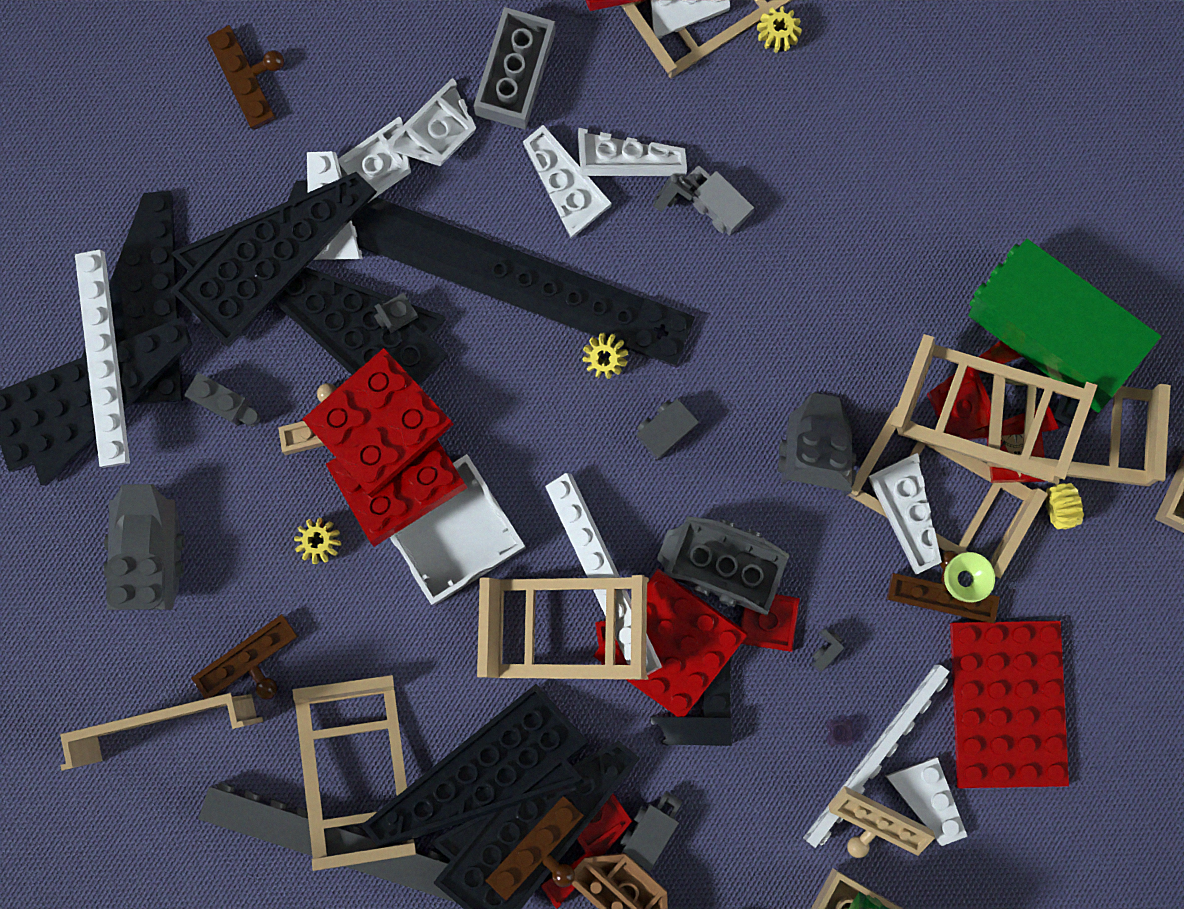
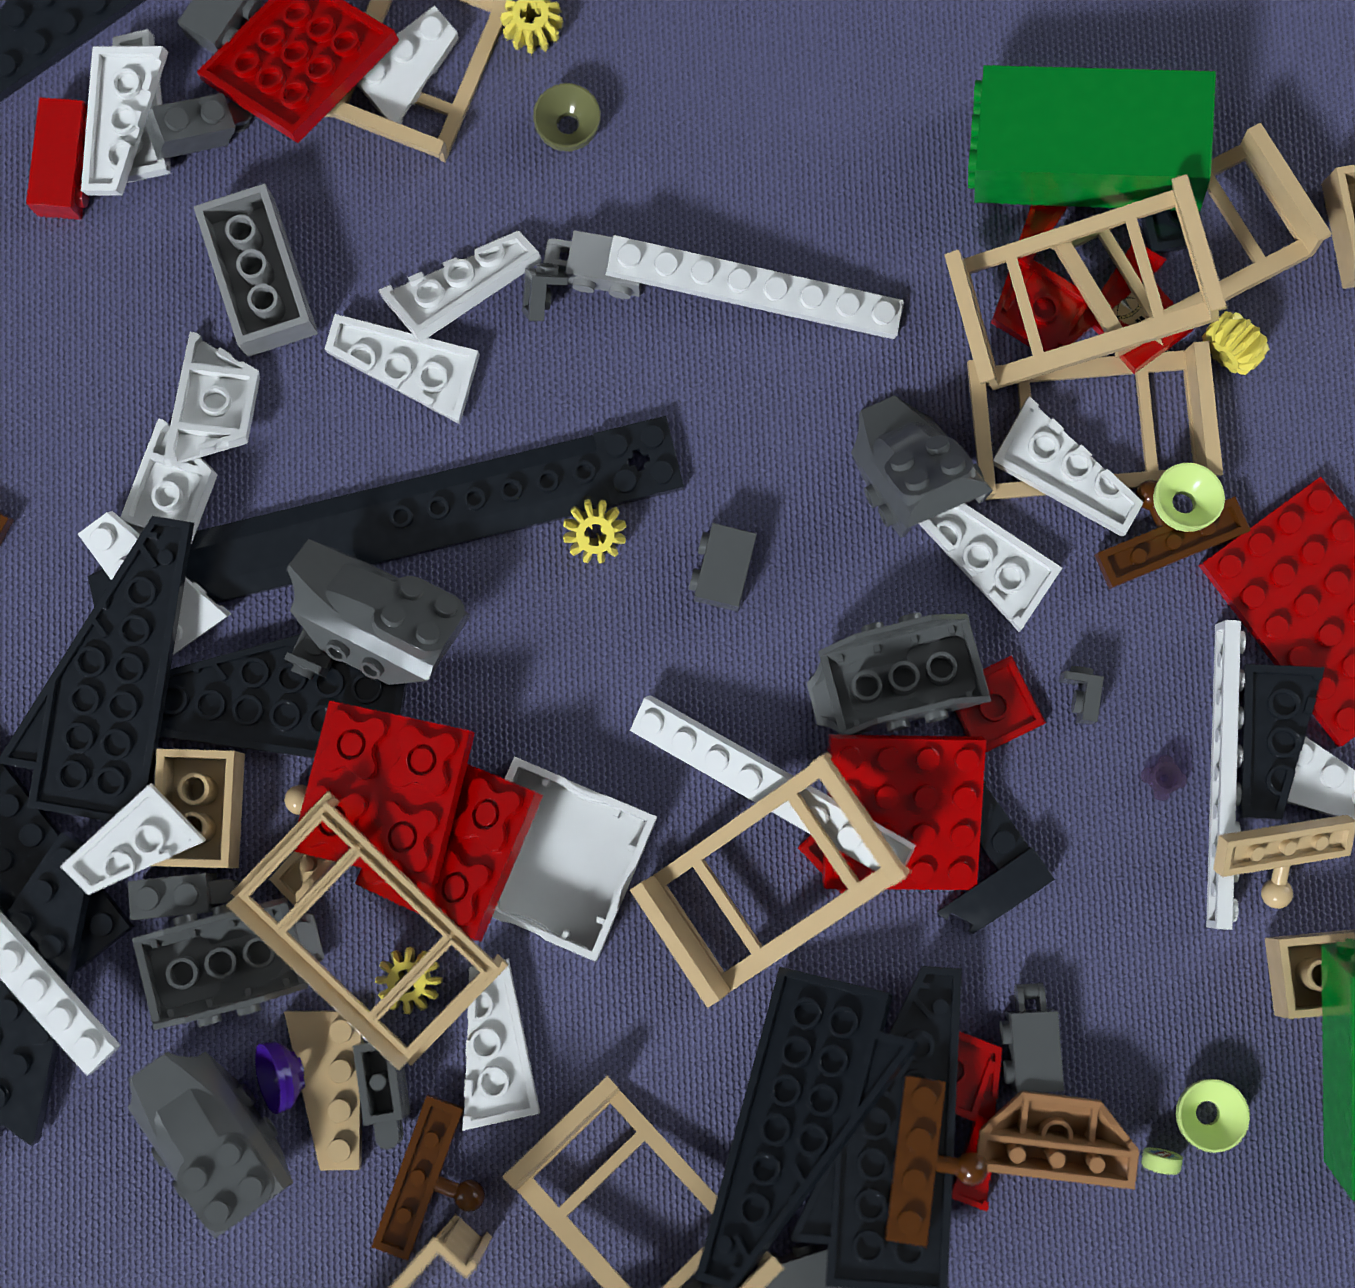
camera: 30 degrees left, 0 degrees up
none -> white wing [60,783,206,895]
none -> dark grey slope [132,897,324,1030]
none -> tan brick [151,749,245,868]
none -> tan piece [226,791,509,1071]
none -> dark purple piece [255,1041,305,1114]
none -> tan wing [284,1010,363,1170]
none -> dark grey slope [287,539,470,685]
none -> dark grey brick [353,1035,411,1150]
none -> white wing [463,958,540,1131]
none -> olive piece [533,83,600,151]
none -> white plate [605,235,903,339]
none -> white wing [919,503,1062,632]
none -> black wing [1240,664,1325,820]

